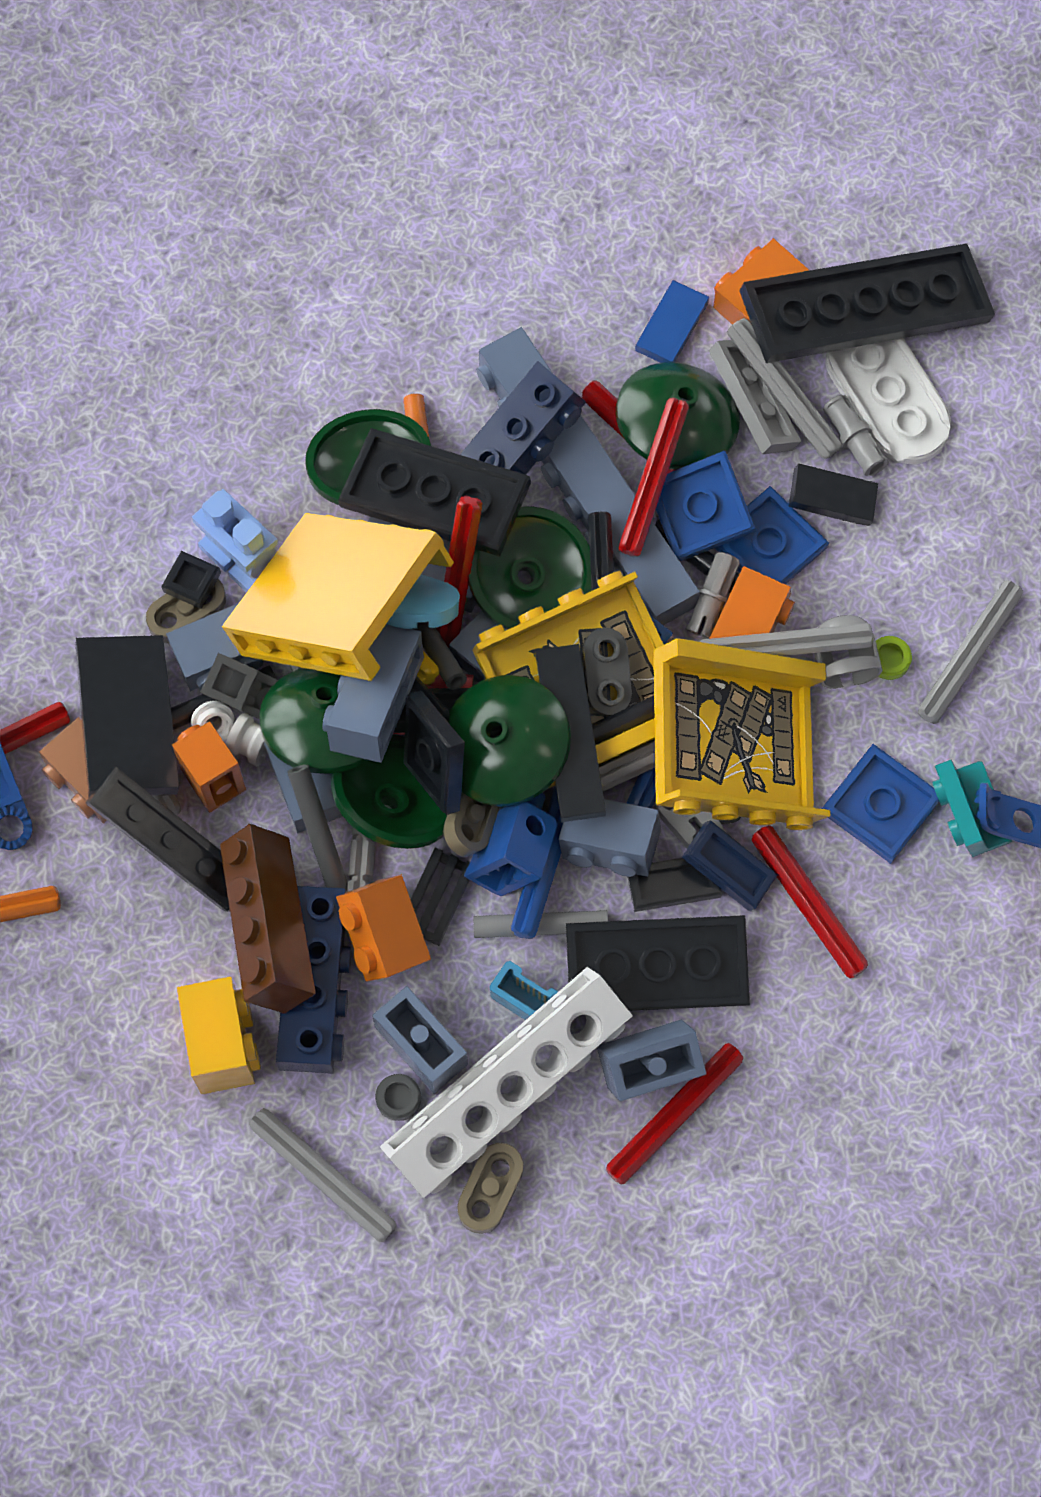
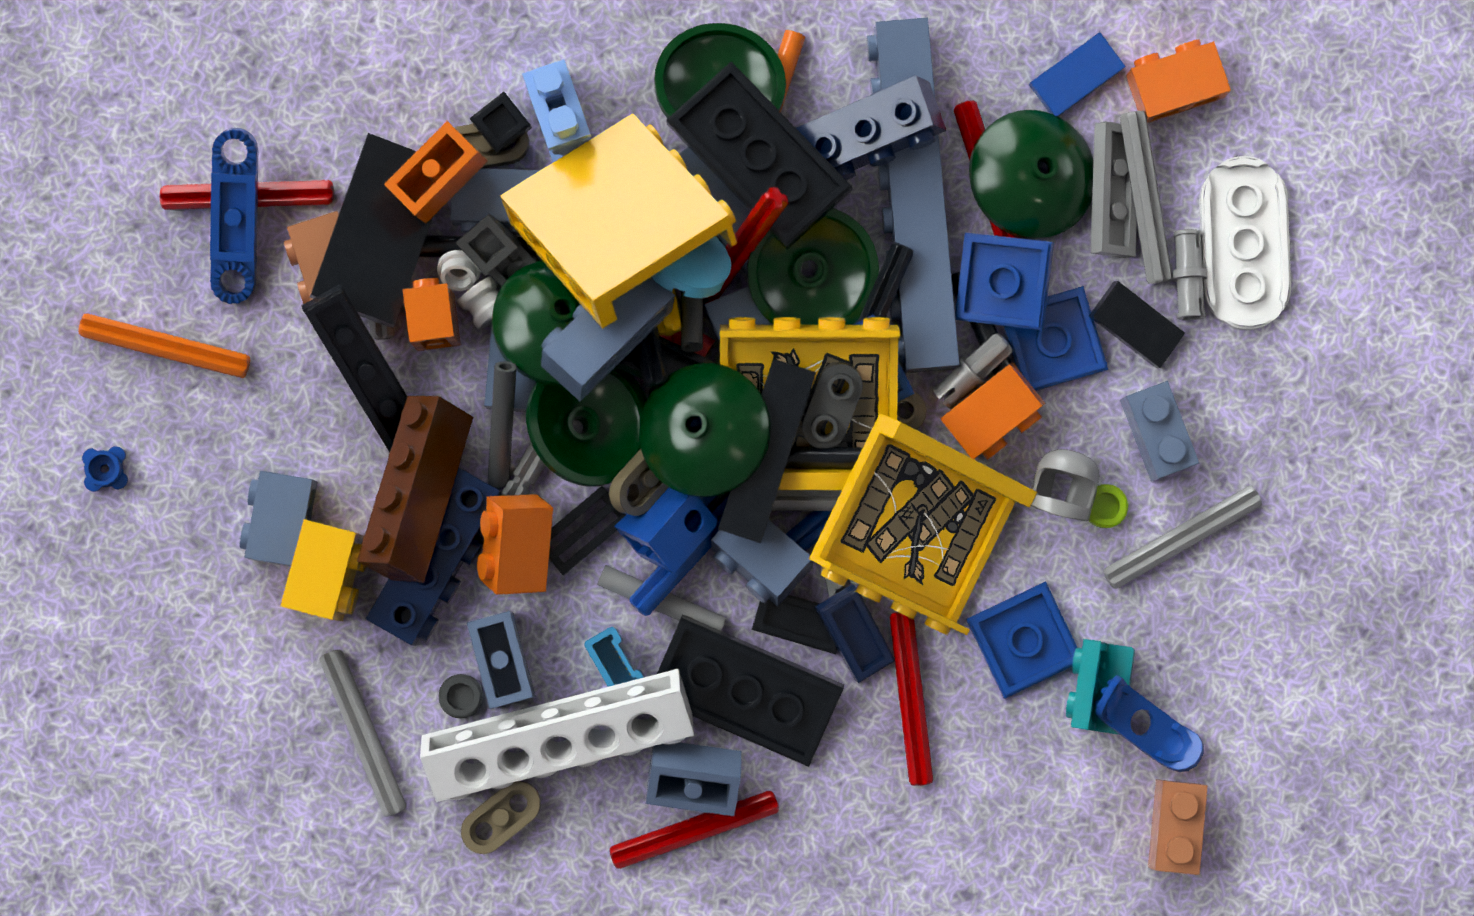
camera: 20 degrees right, 15 degrees up
black tile [403,690,465,815] -> none
red axle [619,398,689,557] -> none
light grey axle [700,623,873,656] -> none
black plate [739,243,995,363] -> none
none -> sand blue brick [240,471,318,566]
none -> orange brick [384,121,488,224]
none -> sand blue brick [1120,381,1199,482]

